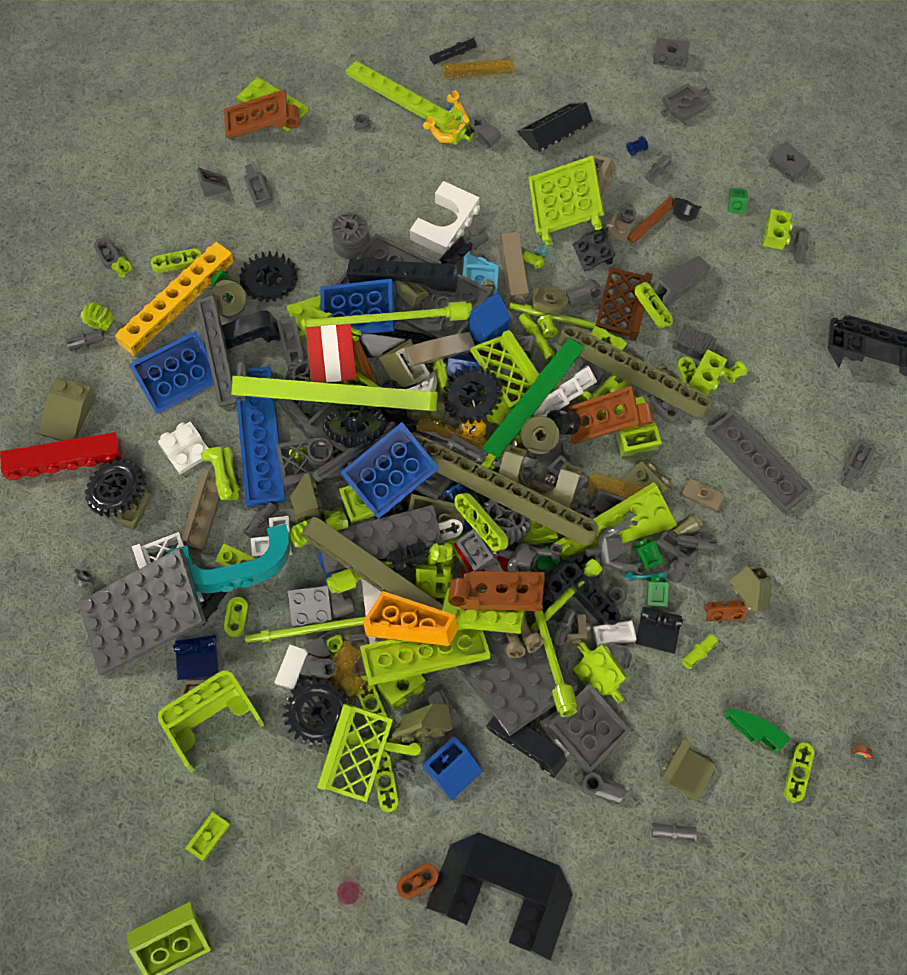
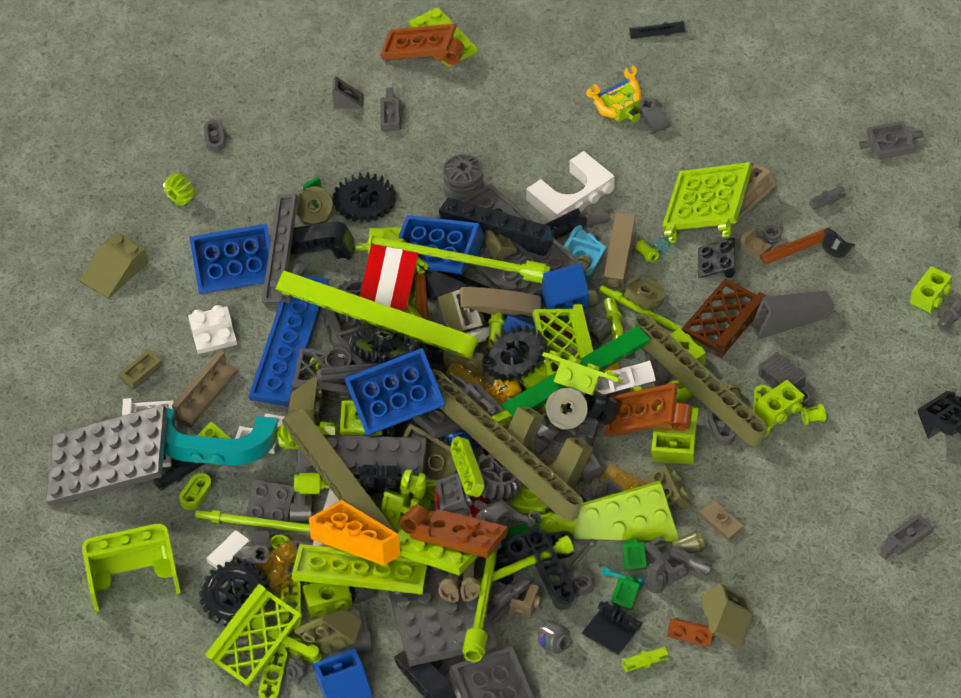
camera: 25 degrees right, 15 degrees down
red brick [0,432,122,480] -> none
dark grey axle [66,330,104,351] -> none
dark grey plate [73,569,94,588] -> none
black gear [85,459,147,518] -> none
lime plate [111,256,132,278] -> none
yellow brick [115,242,234,356] -> none
lime beam [151,249,202,273] -> none
clear blue hinge [173,635,219,680] -> none
lime plate [185,811,231,862] -> none
lime piece [200,447,240,501] -> none
dark grey pin [243,502,277,538] -> none
dark grey plate [277,316,305,368] -> none
lime plate [345,61,454,129] -> none
dark grey plate [353,114,370,130] -> none
white beam [438,519,463,541] -> none
clear yellow piece [442,59,514,78] -> none
black slope [517,102,593,151] -> none
lime bush [537,315,558,339] -> none
dark grey piece [566,279,604,307] -> none
lime plate [573,642,629,704] -> none
dark grey piece [586,512,644,575] -> none
white plate [592,620,637,648] -> none
clear blue bush [626,136,648,157] -> none
lime beam [635,282,673,329] -> none
dark grey brick [653,38,689,67] -> none
dark grey plate [705,410,813,514] -> none
green bracket [727,188,748,214] -> none
none -> lime bracket [542,350,623,396]

